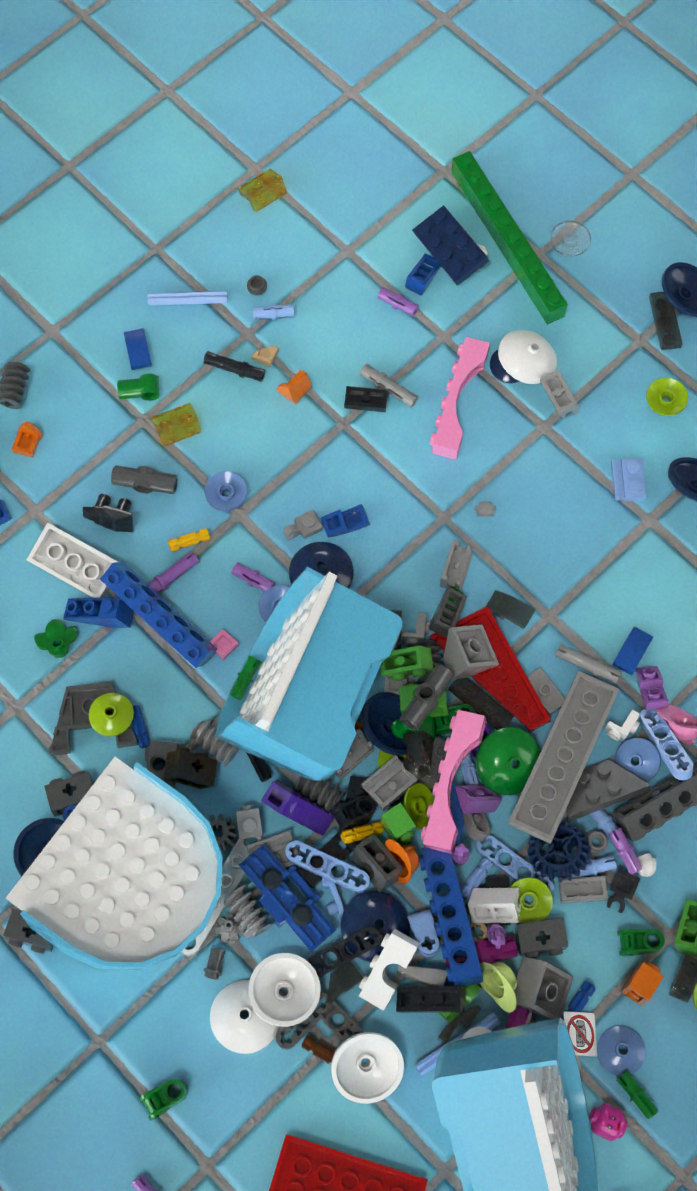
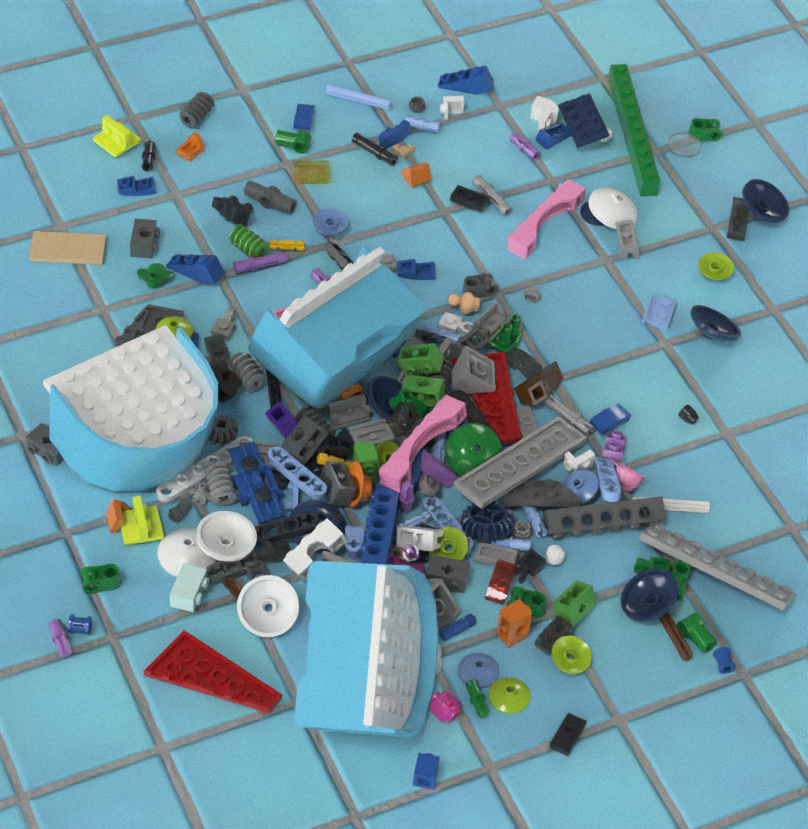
camera: 15 degrees right, 20 degrees down
white slope [26,523,118,598] -> none
blue brick [100,561,217,668] -> none
light grey bracket [236,805,263,839] -> none
clear yellow bracket [238,169,287,212] -> none
dark grey piece [400,664,454,730] -> none
sticker [563,1011,598,1056] -> none
medium lavender axle [608,828,642,875] -> none
none -> blue bush [68,614,92,635]
none -> orange tile [106,500,130,533]
none -> neon yellow bracket [120,496,164,545]
none -> dark grey brick [130,218,160,259]
none -> light aqua brick [170,563,209,613]
none -> clear smoke slope [204,334,231,366]
none -> light grey plate [211,307,236,341]
none -> bright green piece [229,224,269,258]
none -> dark grey brick [281,416,328,464]
none -> plate [324,241,354,270]
none -> blue slope [378,120,410,148]
none -> light blue pin [422,324,461,345]
none -> blue slope [438,65,494,95]
none -> white plate [438,312,473,336]
none -> white bracket [440,96,464,120]
none -> light nougat animal [448,292,480,314]
none -> dark grey piece [462,272,499,298]
none -> clear red slope [485,559,517,605]
none -> green connector [487,313,524,354]
none -> lime dish [488,677,530,714]
none -> reddish brown slope [514,361,563,406]
none -> white brick [530,96,558,133]
none -> green piece [688,118,723,141]

